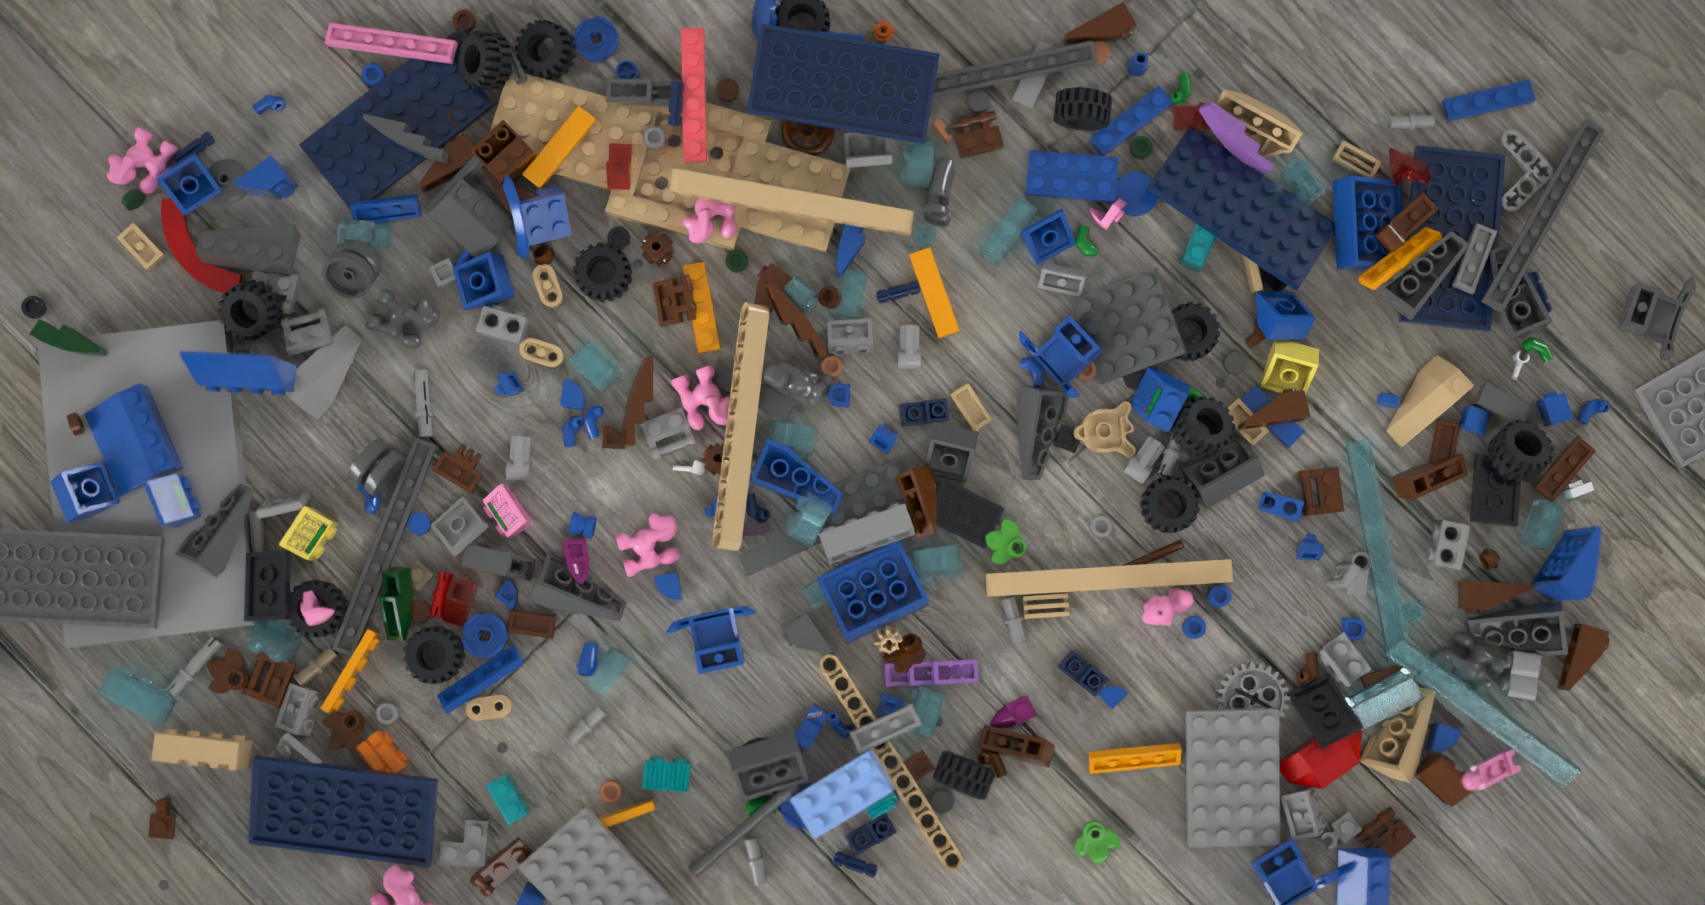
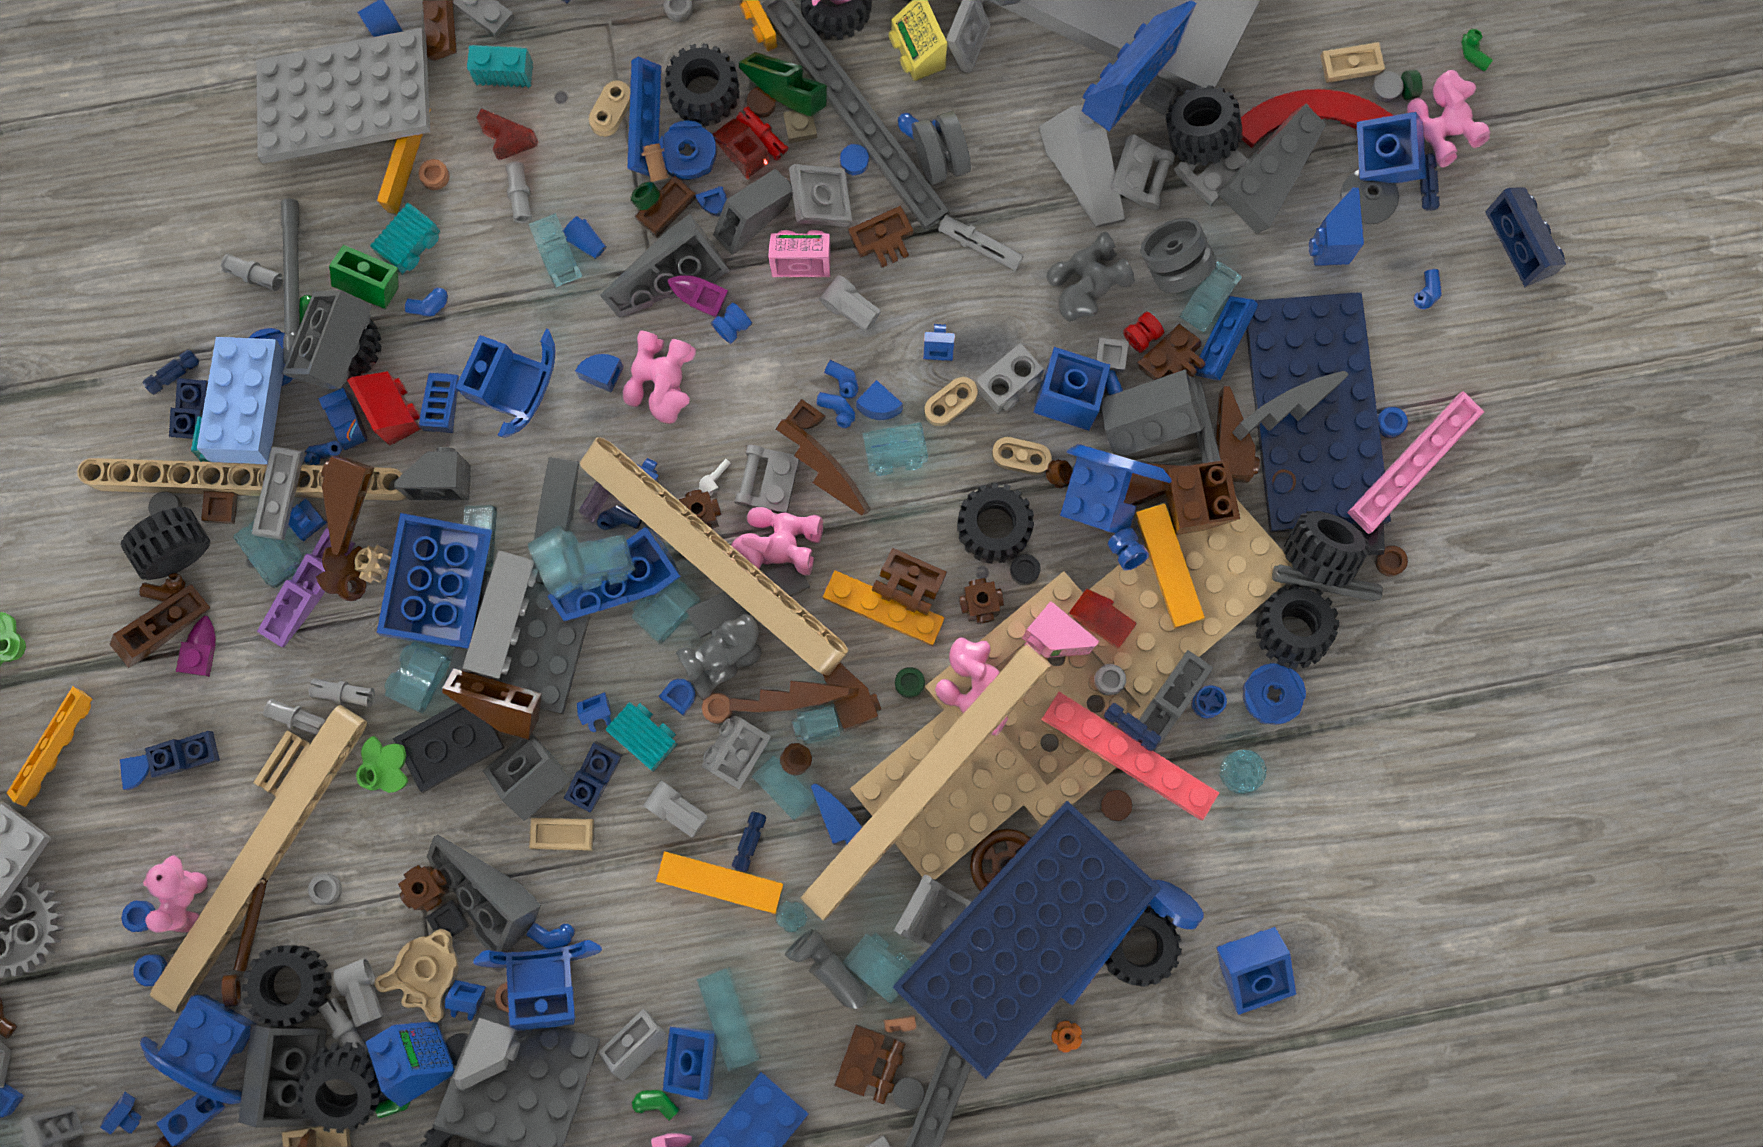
camera: 125 degrees right, 5 degrees down
none -> blue piece [140,994,258,1104]
none -> reddish brown tile [221,974,241,1007]
none -> light grey pin [309,678,375,708]
none -> reddish brown slope [321,456,374,555]
none -> green brick [329,244,399,309]
none -> red slope [347,371,421,446]
none -> reddish brown brick [398,865,450,912]
none -> blue arm [405,288,448,317]
none -> blue slope [419,373,459,433]
none -> blue tile [445,980,486,1021]
none -> light grey slope [454,1018,520,1090]
none -> clear red slope [476,108,539,160]
none -> clear light blue brick [562,535,635,590]
none -> teal brick [605,702,678,772]
none -> dark green tile [631,182,661,210]
none -> medium nougat pin [642,143,669,182]
none -> bright pink slope [1022,601,1099,658]
none -> blue wheel [1107,528,1149,571]
none -> red wheel [1123,311,1165,353]
none -> reddish brown hinge [1138,324,1206,380]
none -> clear light blue wheel [1219,749,1266,794]
none -> light grey tile [1372,71,1403,103]
none -> green arm [1461,29,1493,72]
none -> dark blue slope [1485,187,1566,287]

